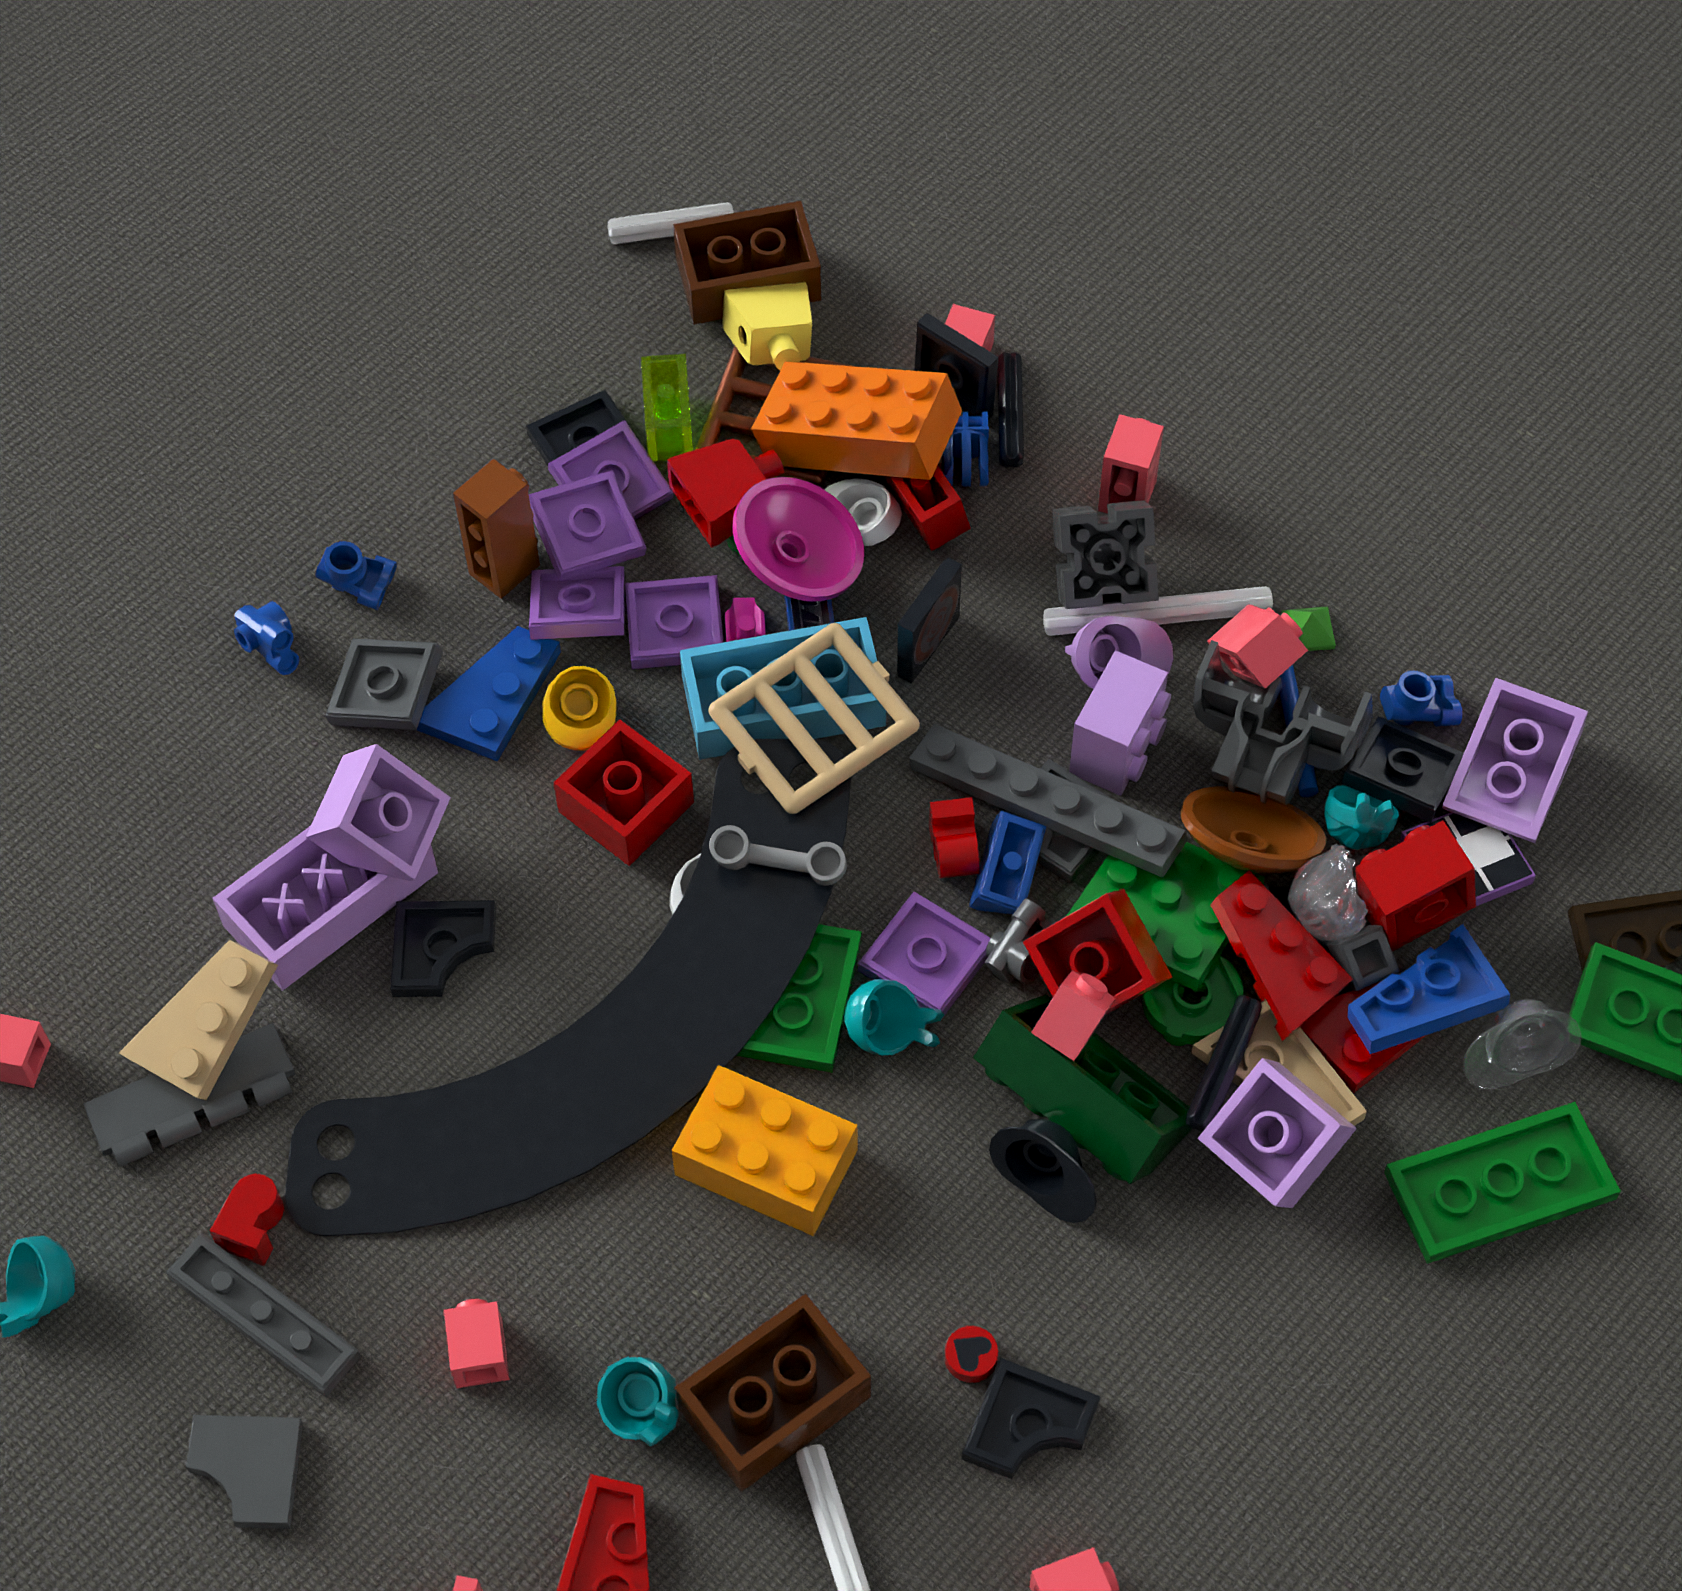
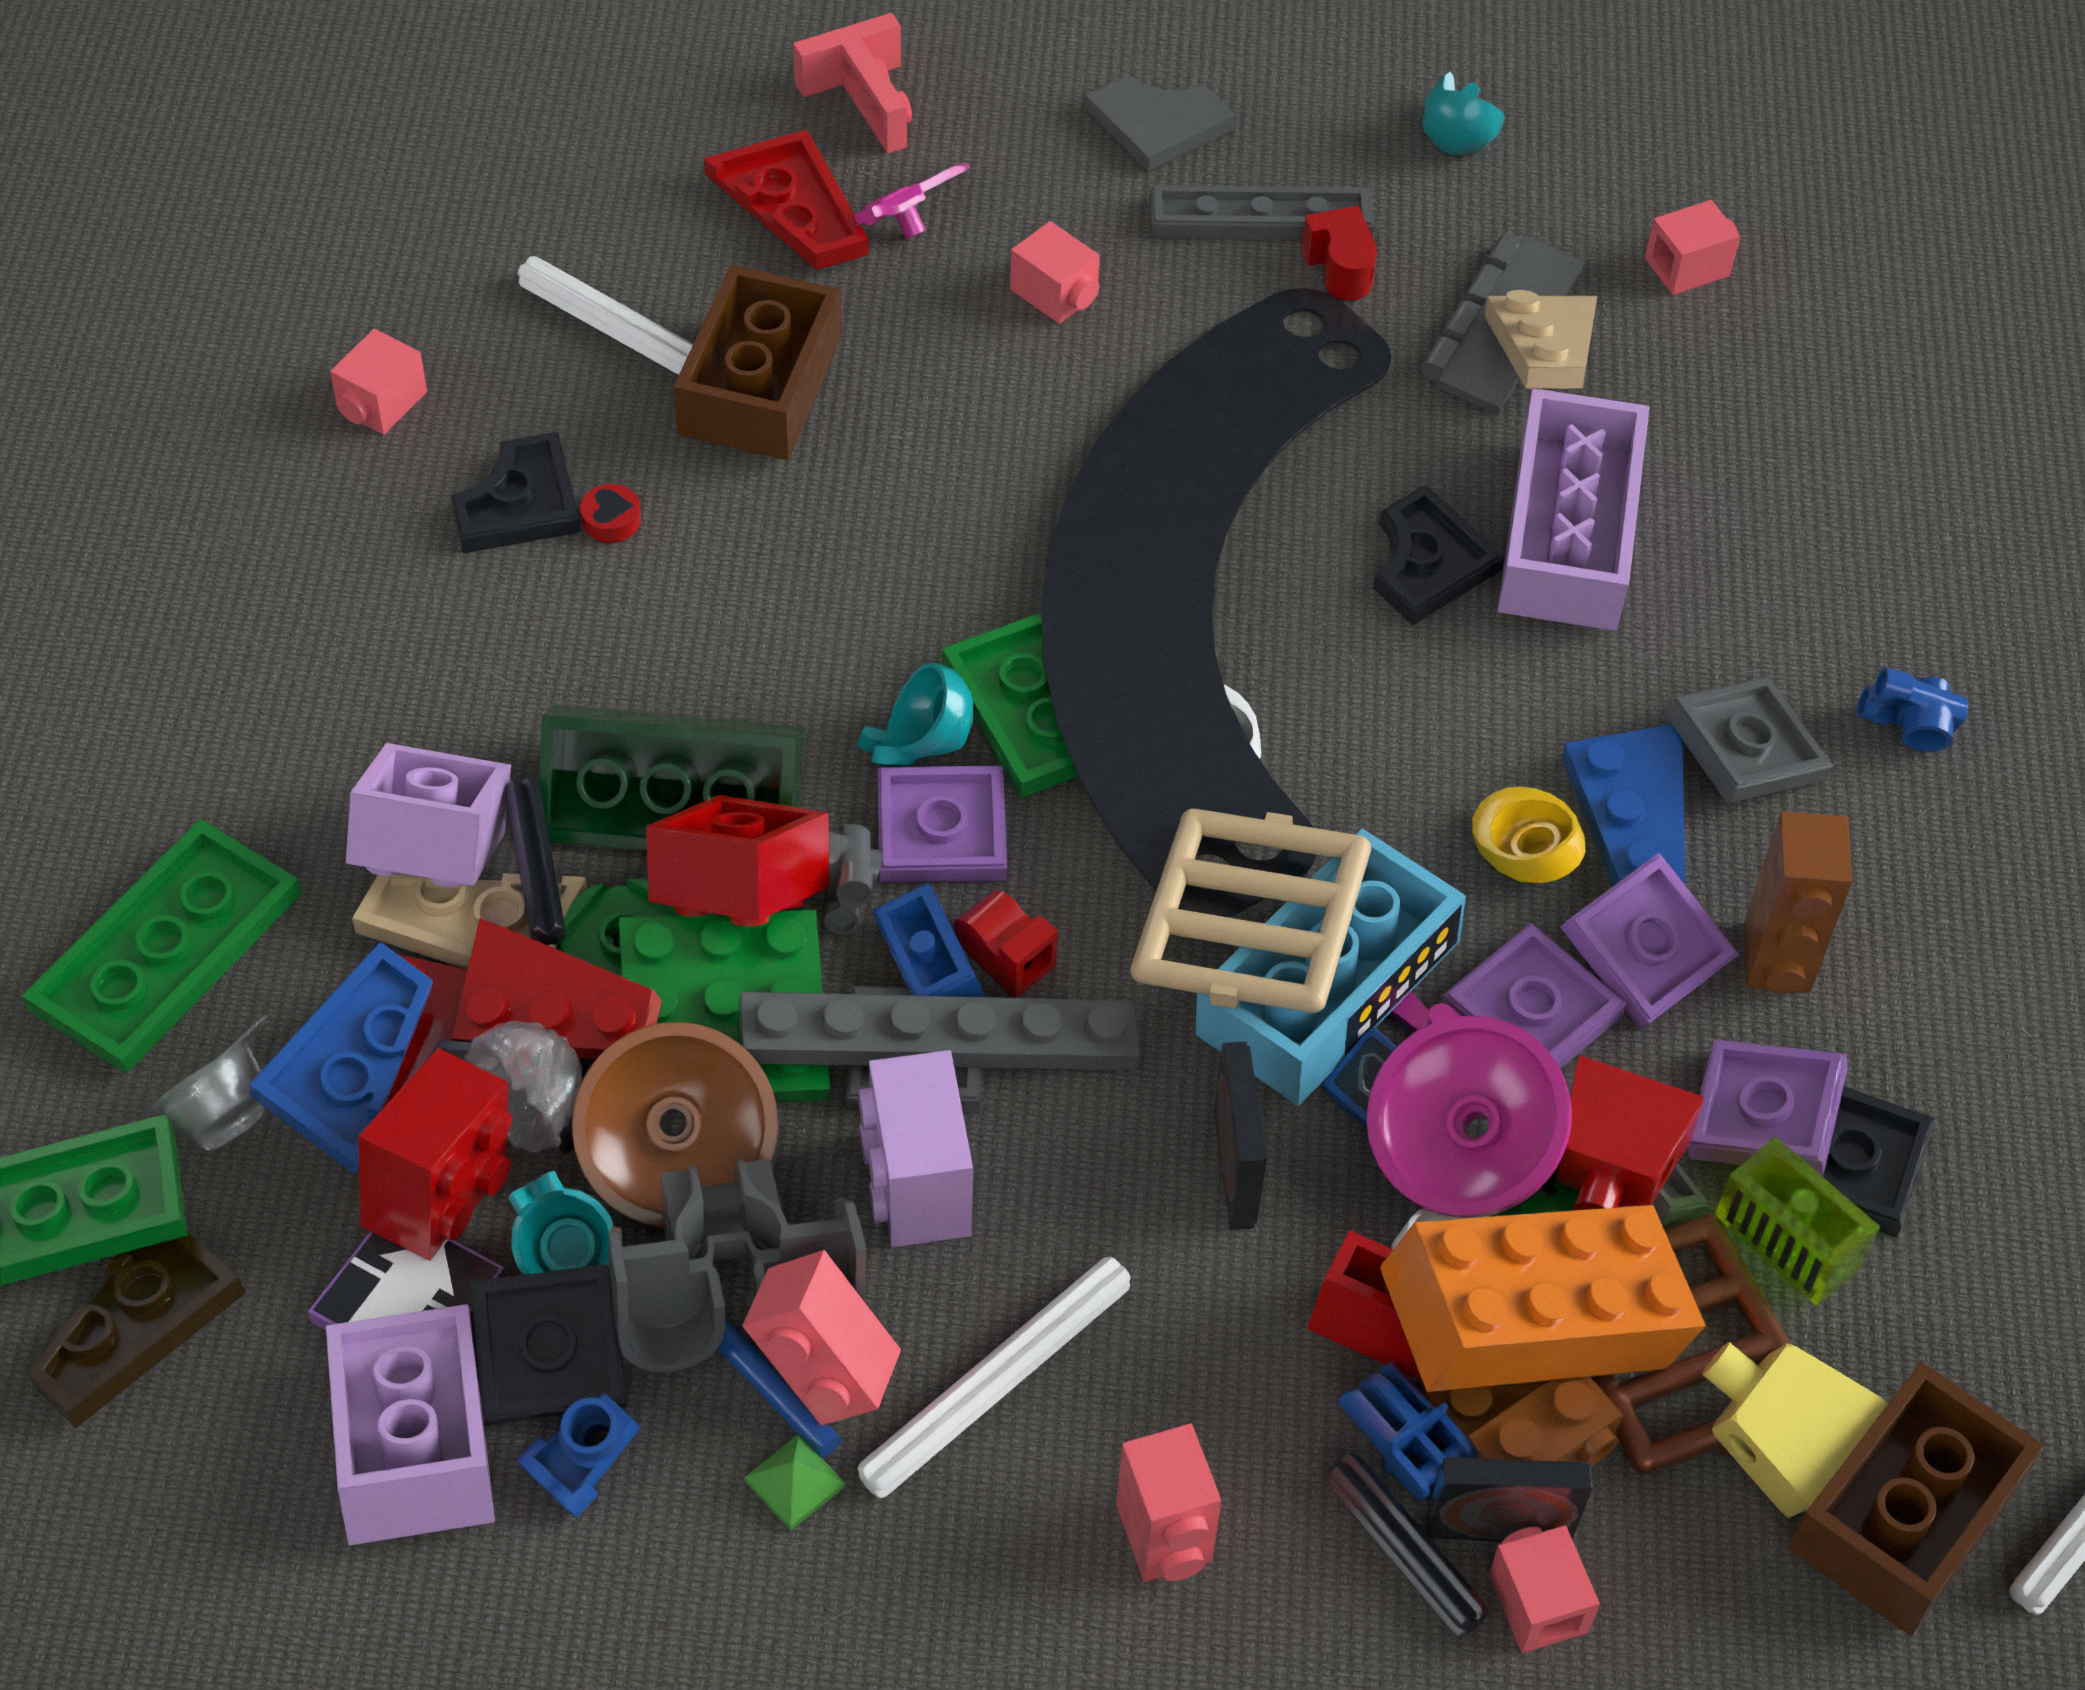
camera: 140 degrees right, 5 degrees down
lavender slope [306,744,451,881] -> none
blue plate [315,541,397,610] -> none
medium lavender tile [529,470,647,581] -> none
red brick [553,719,694,866] -> none
teal piece [597,1357,680,1446] -> none
light orange brick [672,1065,858,1236] -> none
light grey bar [709,825,847,886] -> none
black piece [989,1119,1097,1223] -> none
coral brick [1031,970,1115,1061] -> none
dark grey brick [1052,500,1159,609] -> none
lavender piece [1065,616,1173,689] -> none
none -> dark pink piece [854,162,970,239]

